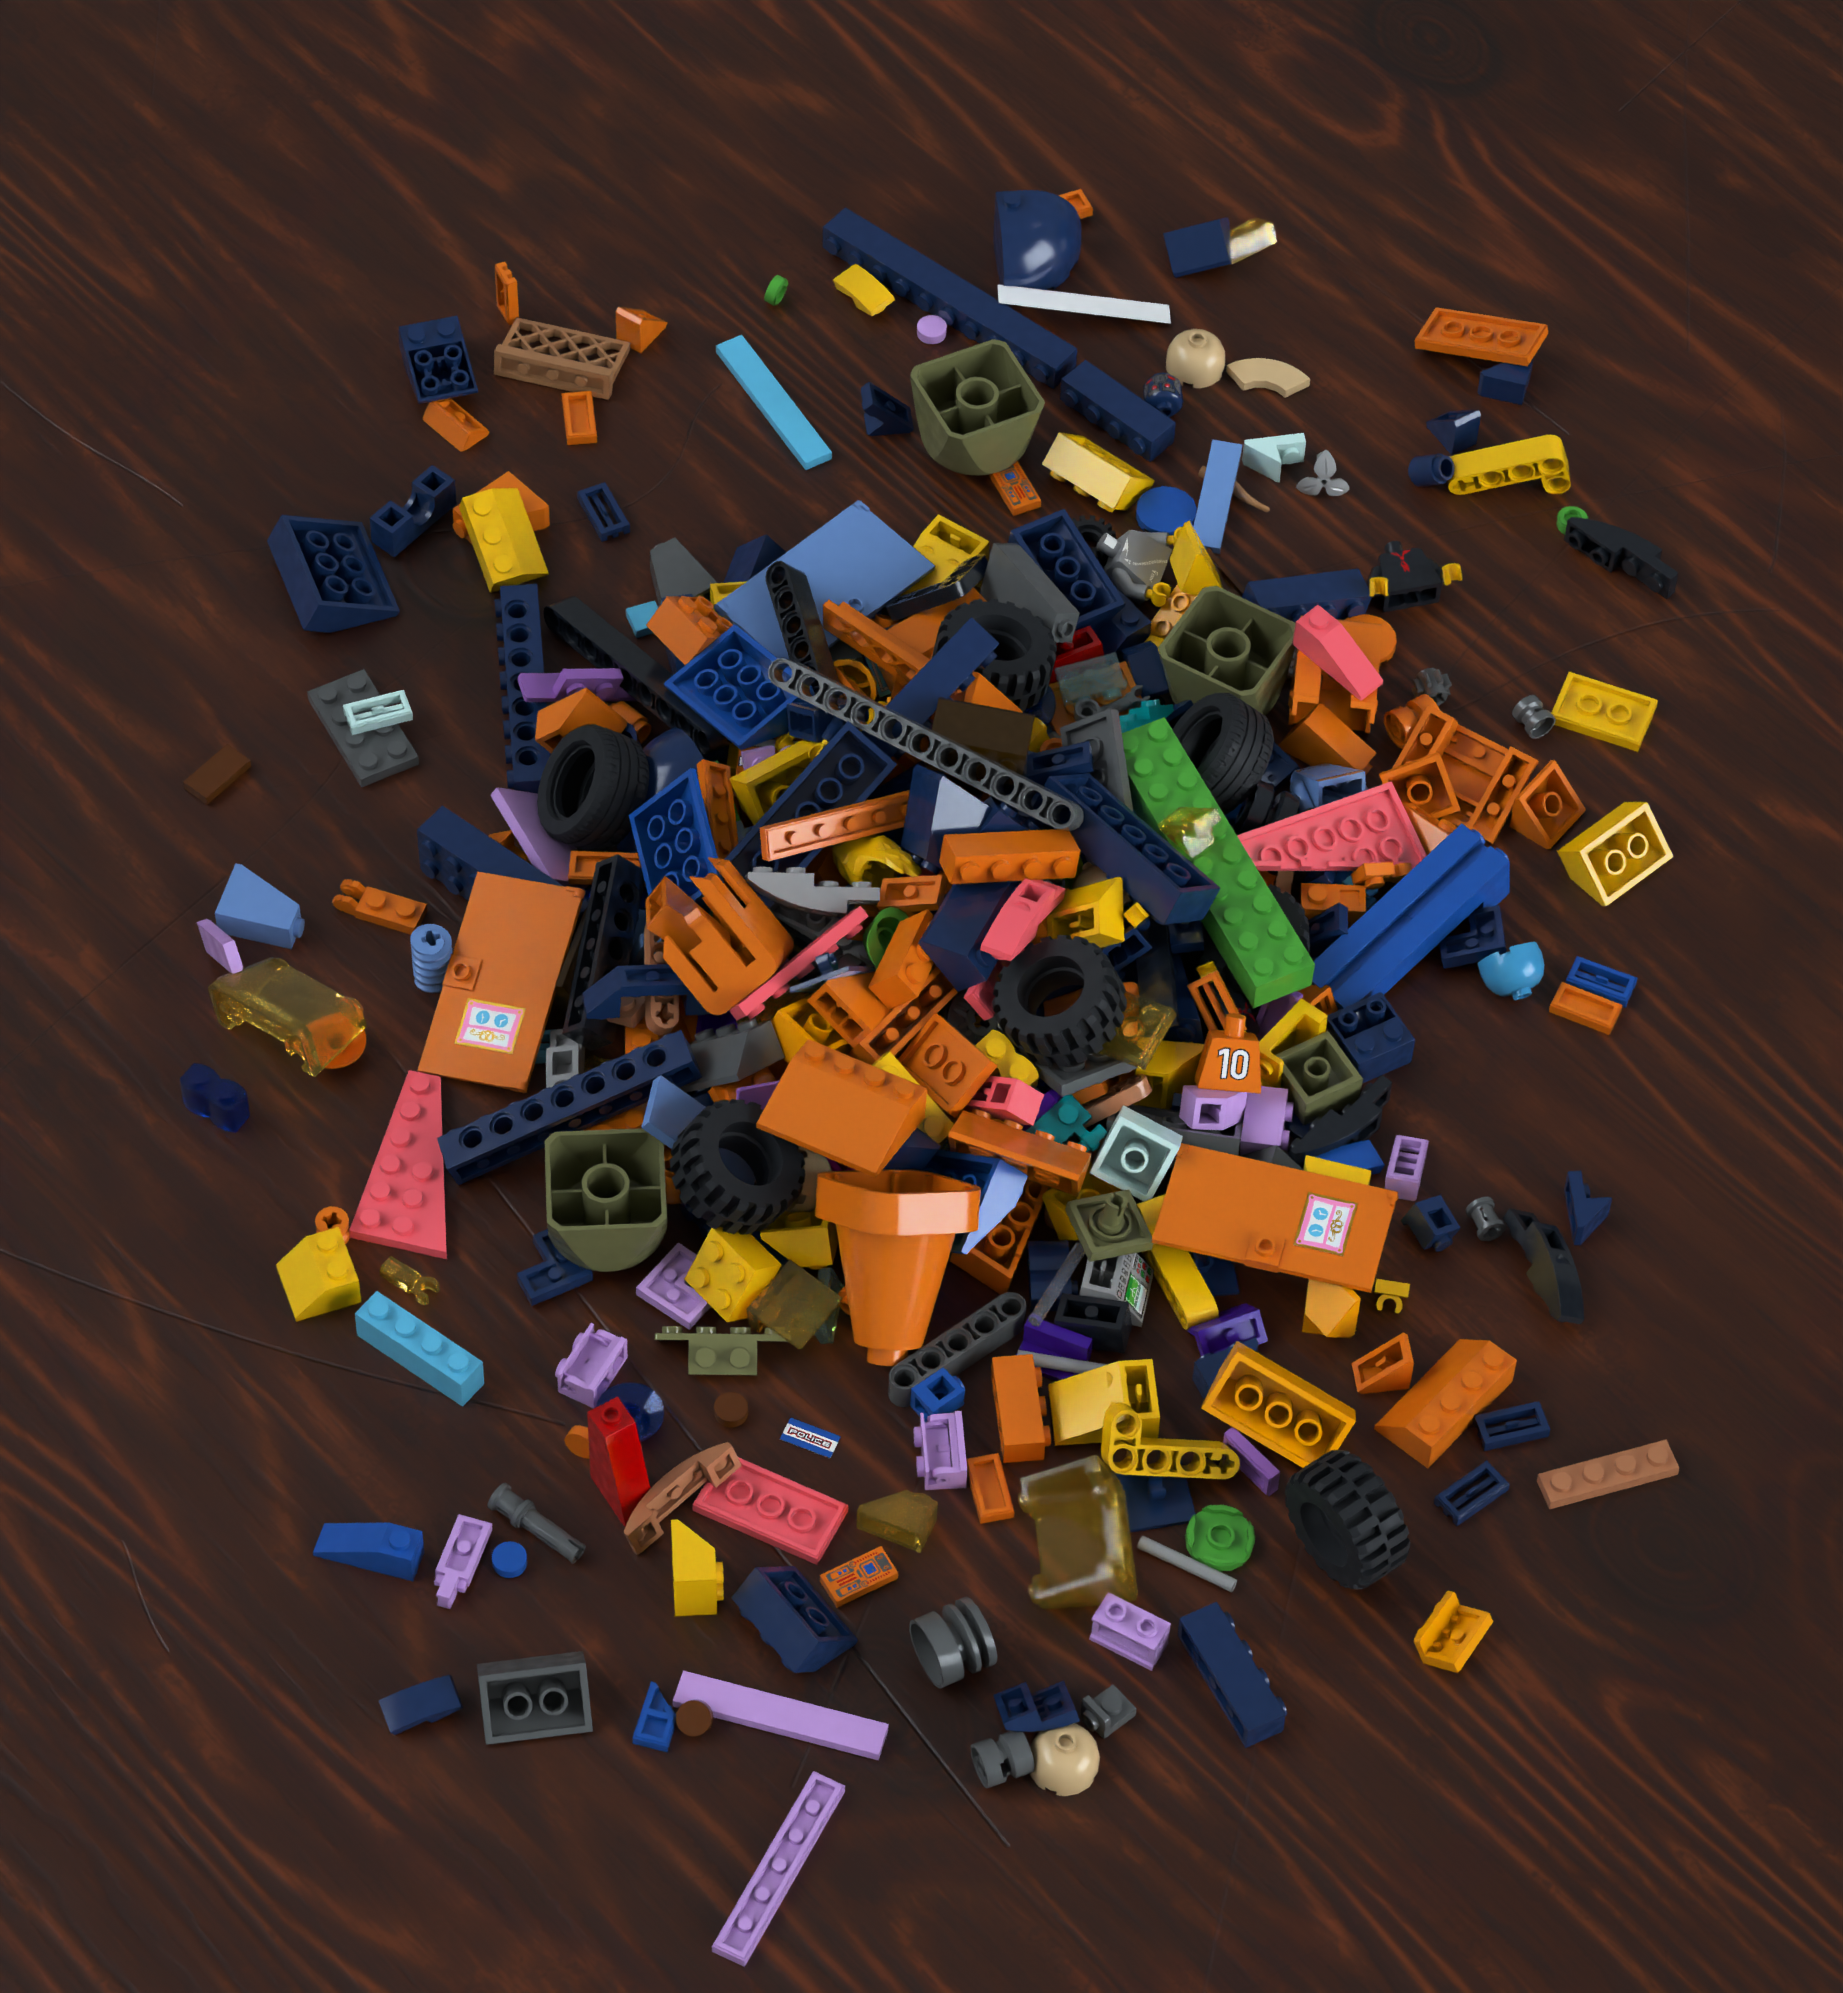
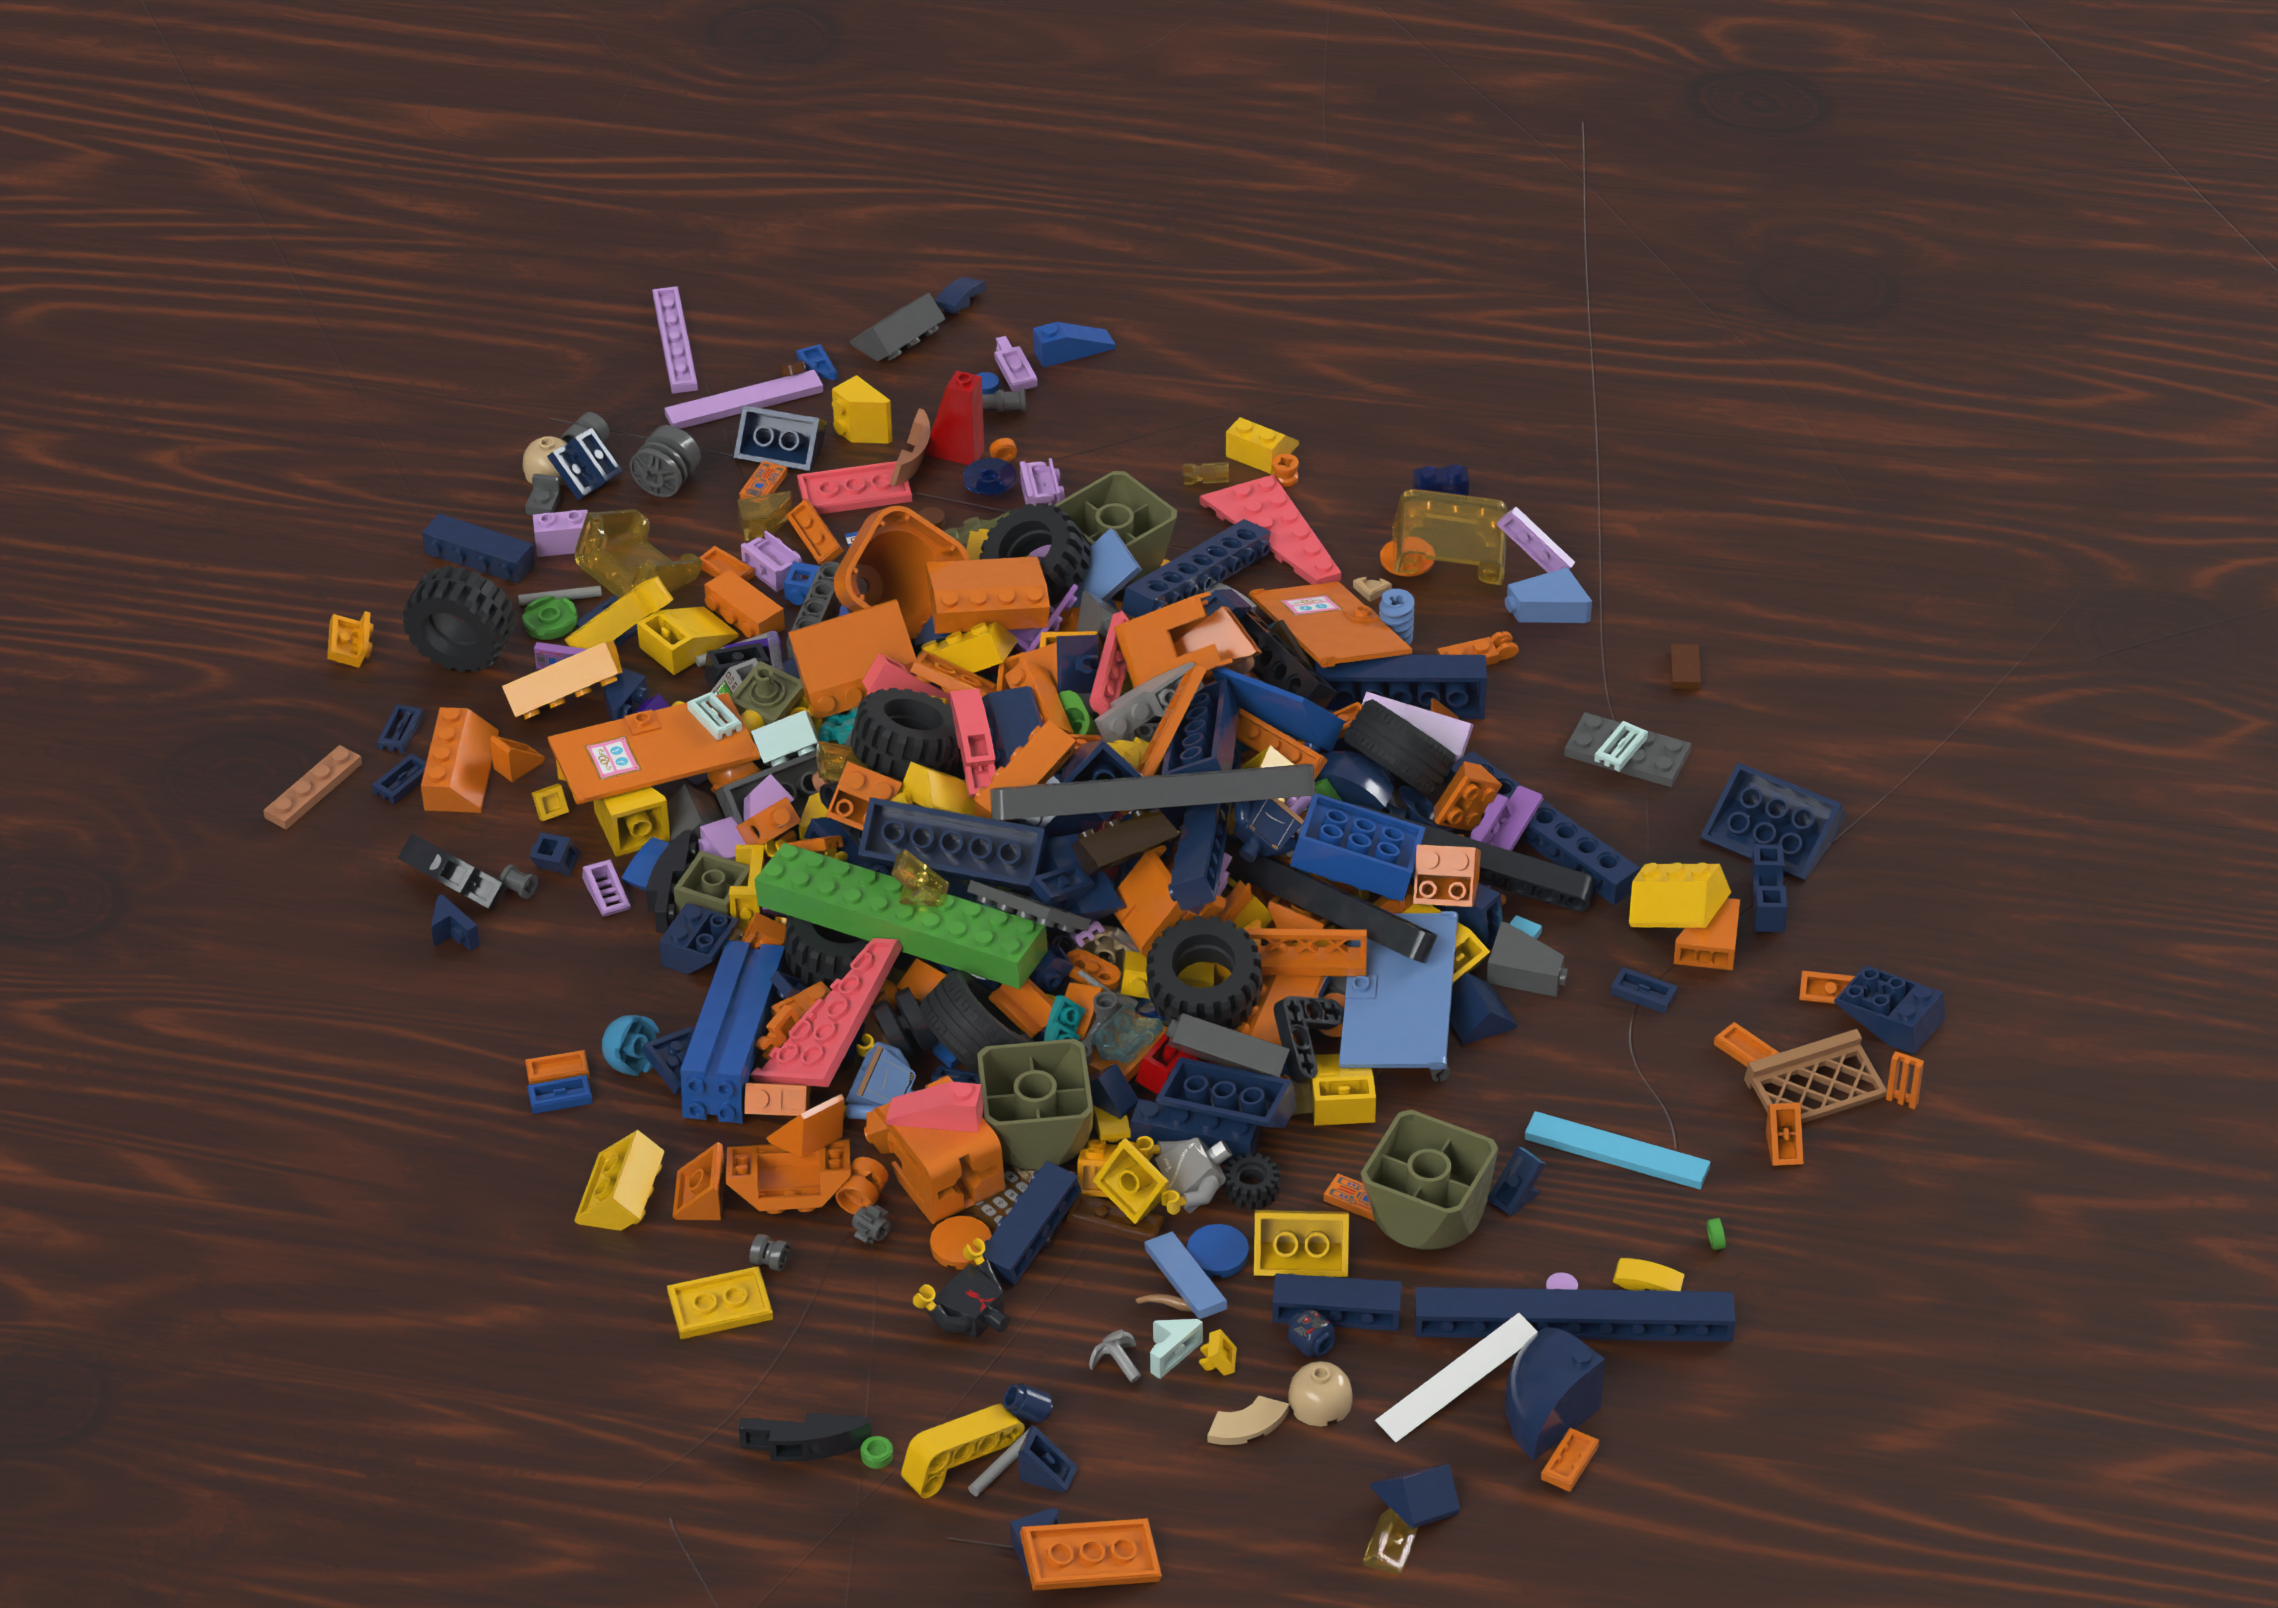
camera: 145 degrees right, 10 degrees down
medium azure brick [355,1291,485,1407] -> none
none -> light aqua tile [687,692,742,741]
none -> orange tile [785,499,844,566]
none -> orange slope [826,760,902,831]
none -> yellow tile [1199,1329,1237,1376]
none -> tan tile [1353,577,1392,602]

